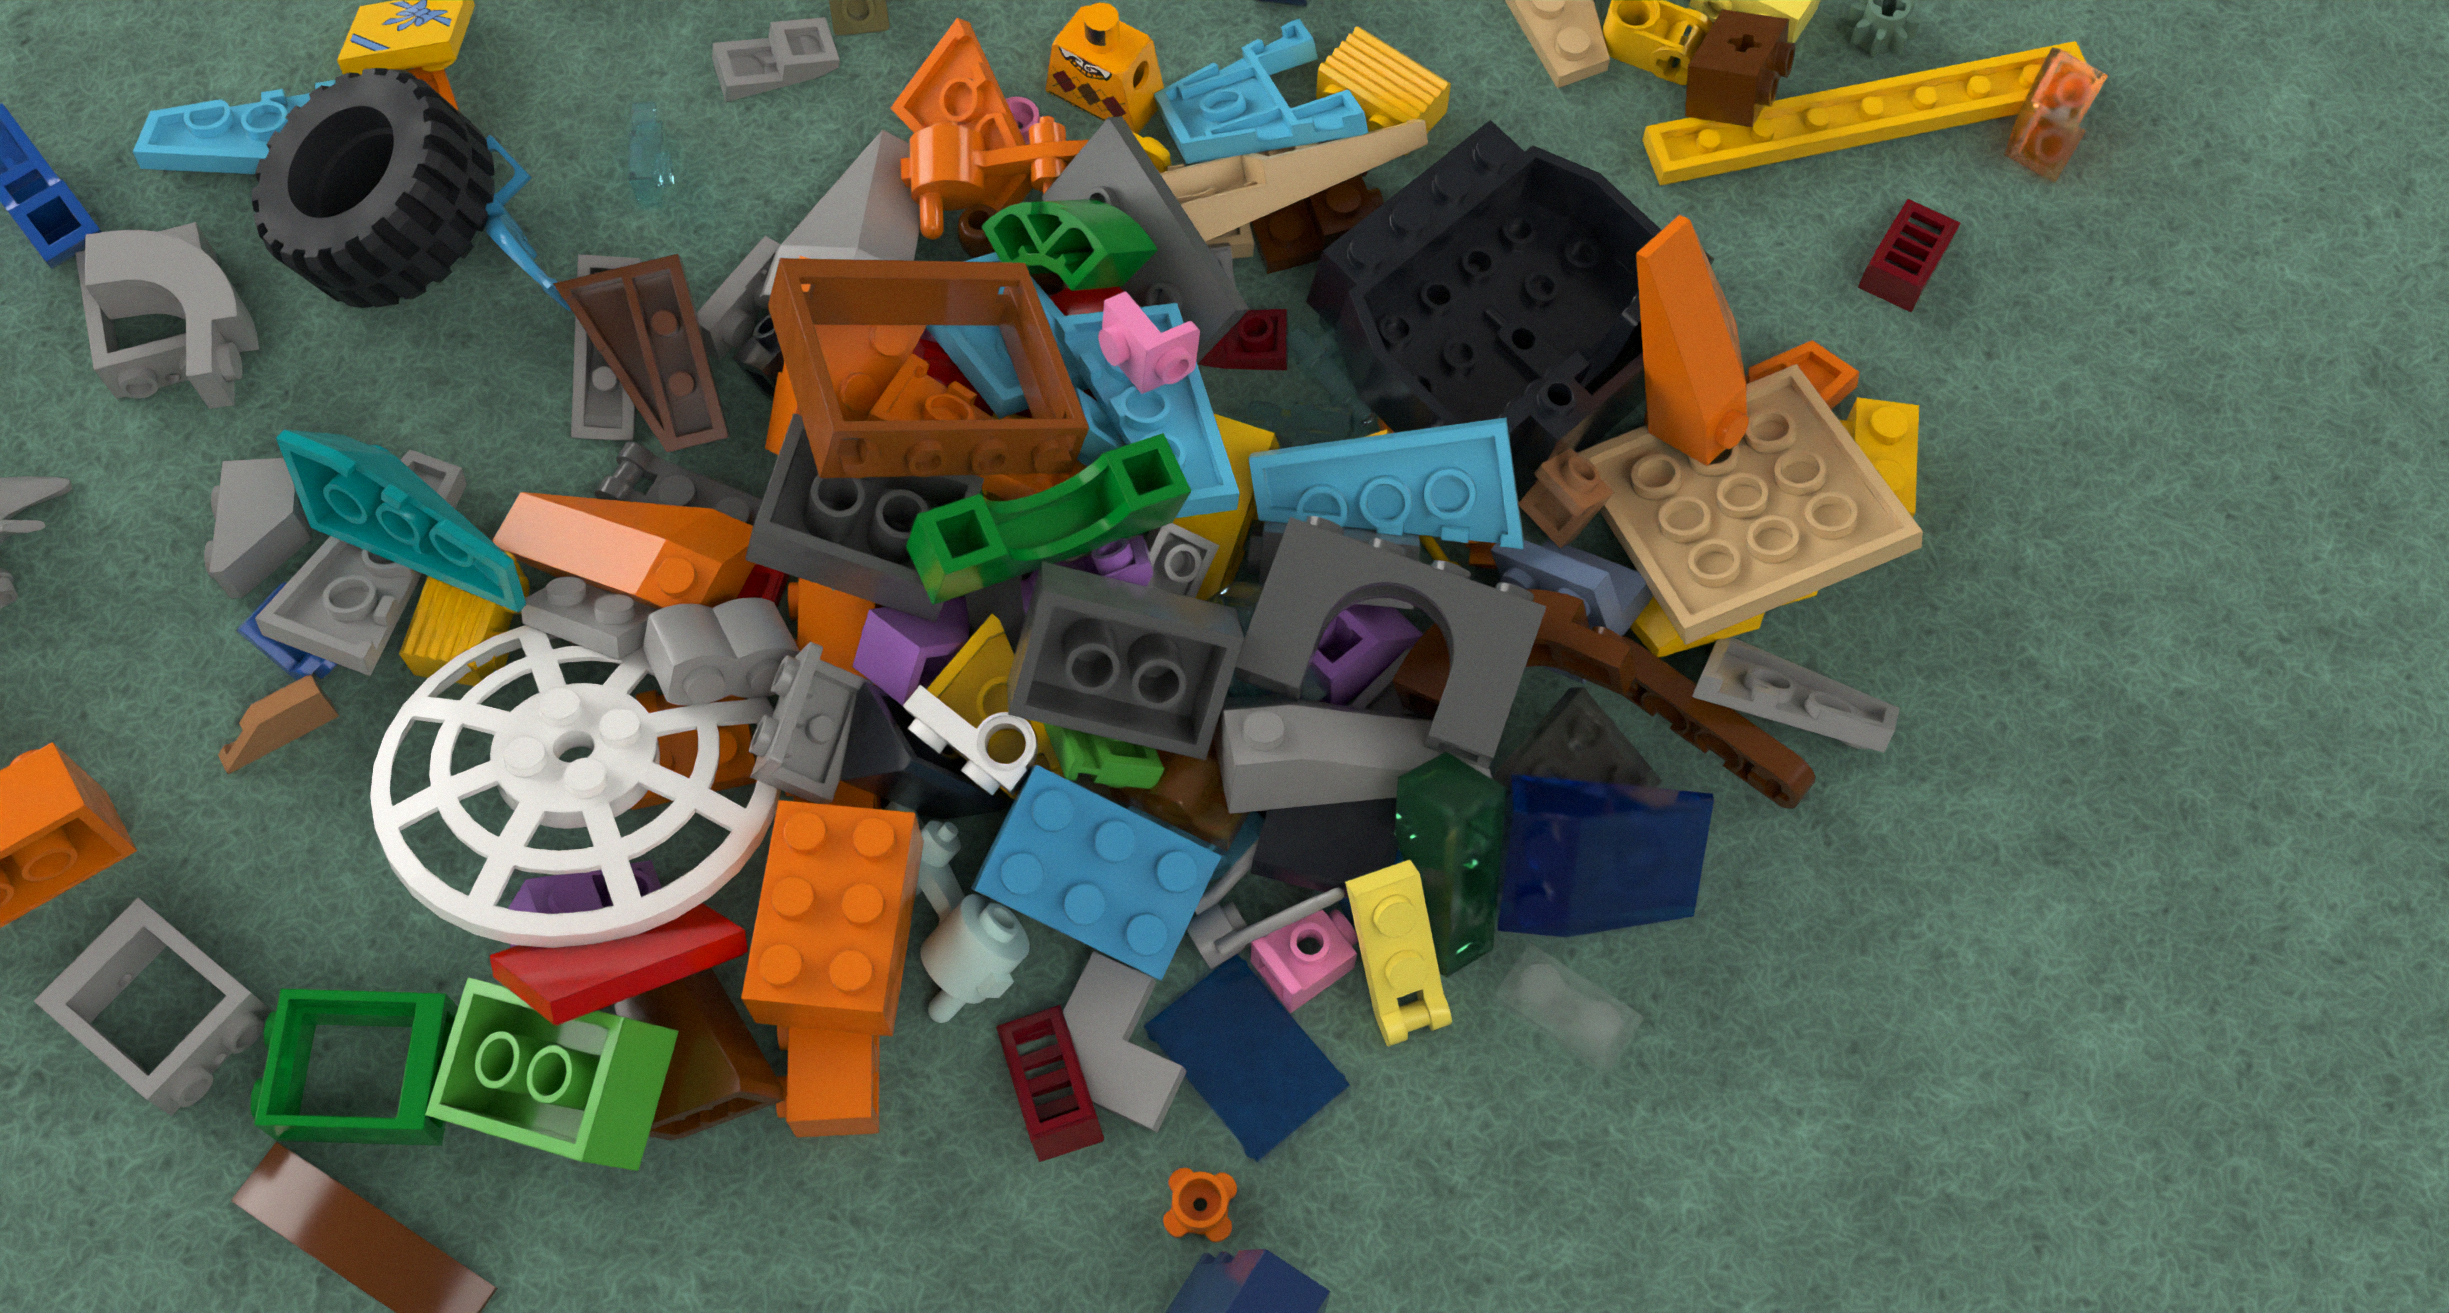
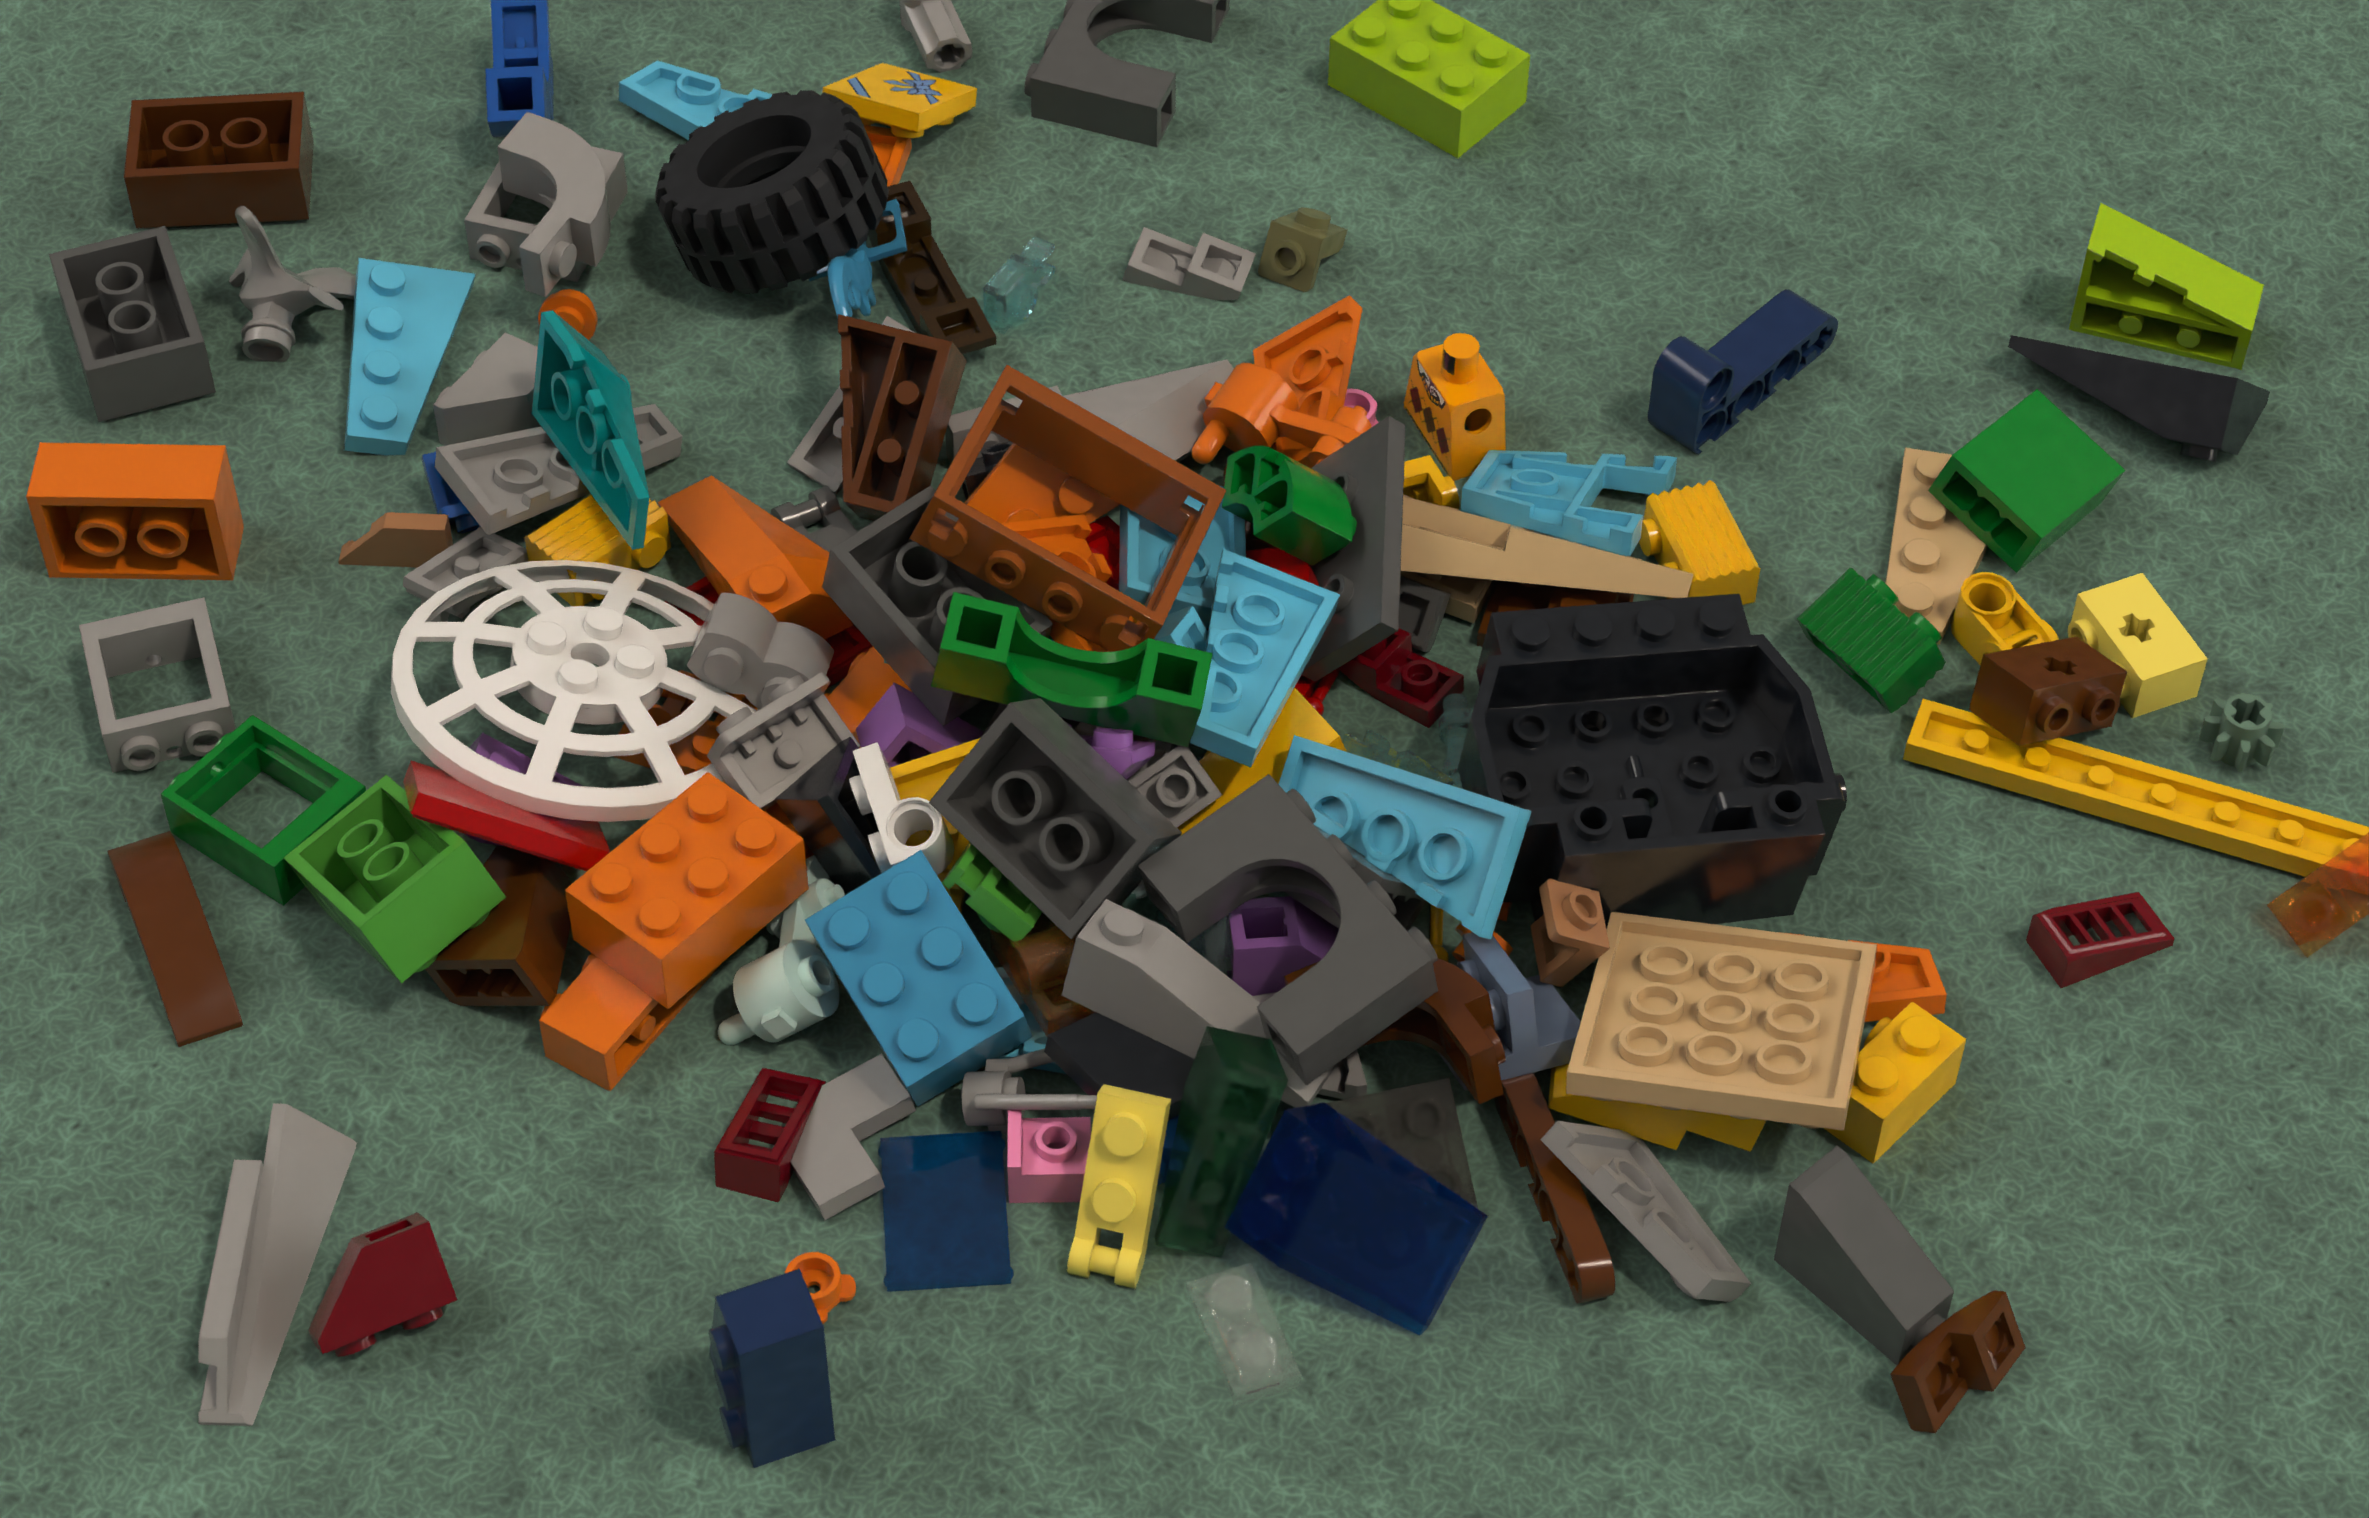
camera: 35 degrees right, 15 degrees down
light grey plate [521,576,658,660] -> none
bright pink bracket [1098,291,1200,394] -> none
orange wedge [1636,215,1749,466] -> none
none -> medium azure wing [344,258,476,455]
none -> light grey plate [403,527,528,622]
none -> orange plate [538,289,598,340]
none -> dark brown slope [868,180,996,354]
none -> dark grey slope [1774,1146,1954,1365]
none -> green brick [1797,567,1946,713]
none -> reddish brown slope [1890,1290,2026,1433]

